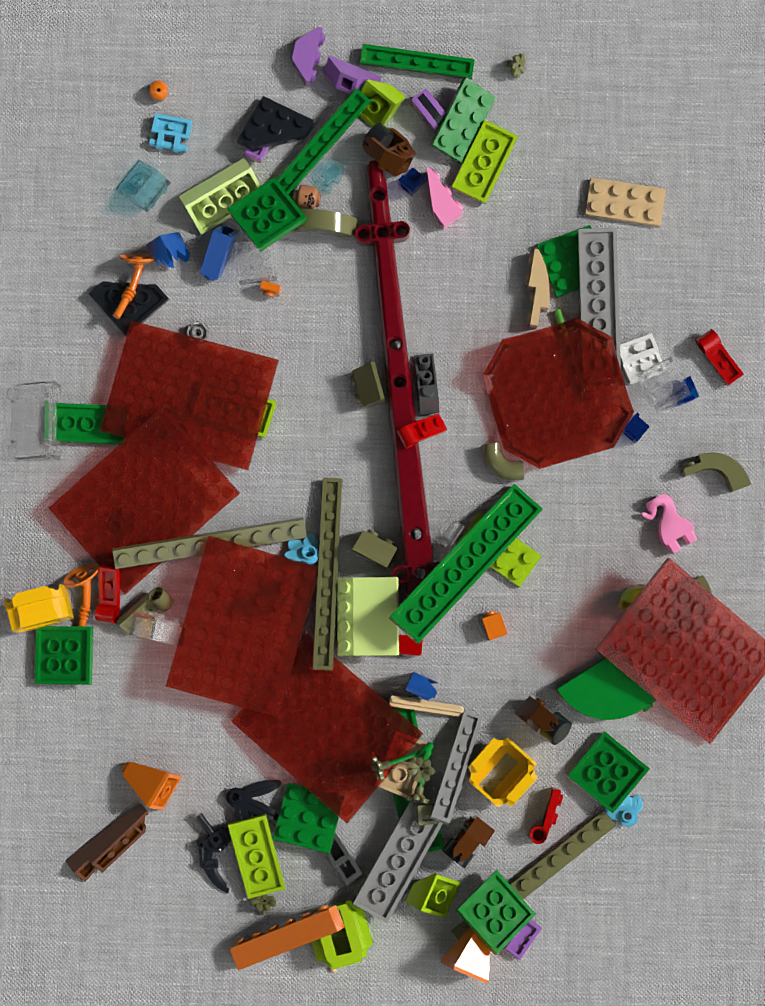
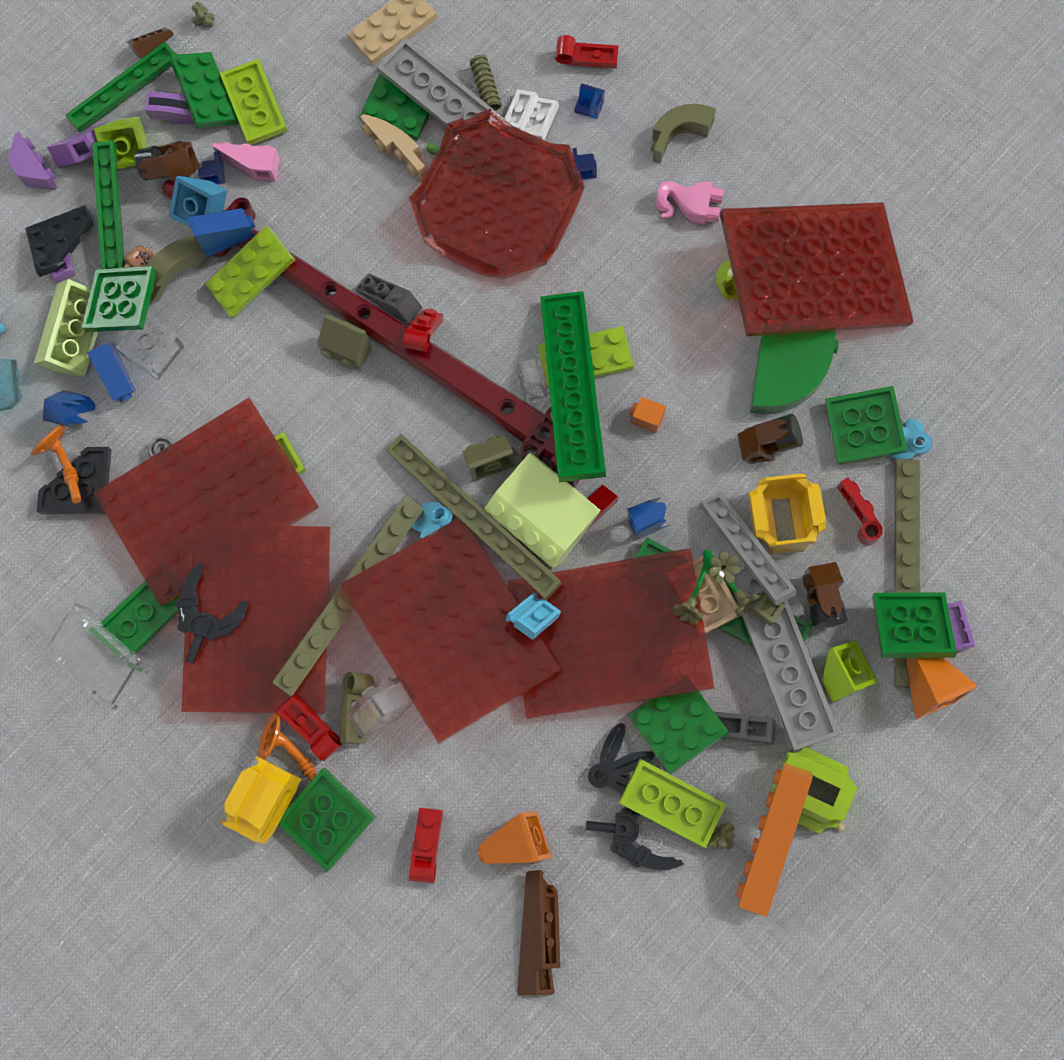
camera: 40 degrees left, 10 degrees down
orange plate [260,280,281,297] -> none
clear light blue plate [319,158,346,194] -> none
tan axle [389,695,464,717] -> none
olive cylinder [482,443,524,481] -> none
clear brick [637,356,691,412] -> none
none -> reddish brown slope [127,27,174,58]
none -> dark azure slope [169,176,227,228]
none -> black bar [175,562,249,664]
none -> blue slope [187,208,256,257]
none -> lime plate [205,226,295,318]
none -> red plate [409,808,443,884]
none -> olive piece [470,54,502,111]
none -> medium azure plate [506,592,561,640]

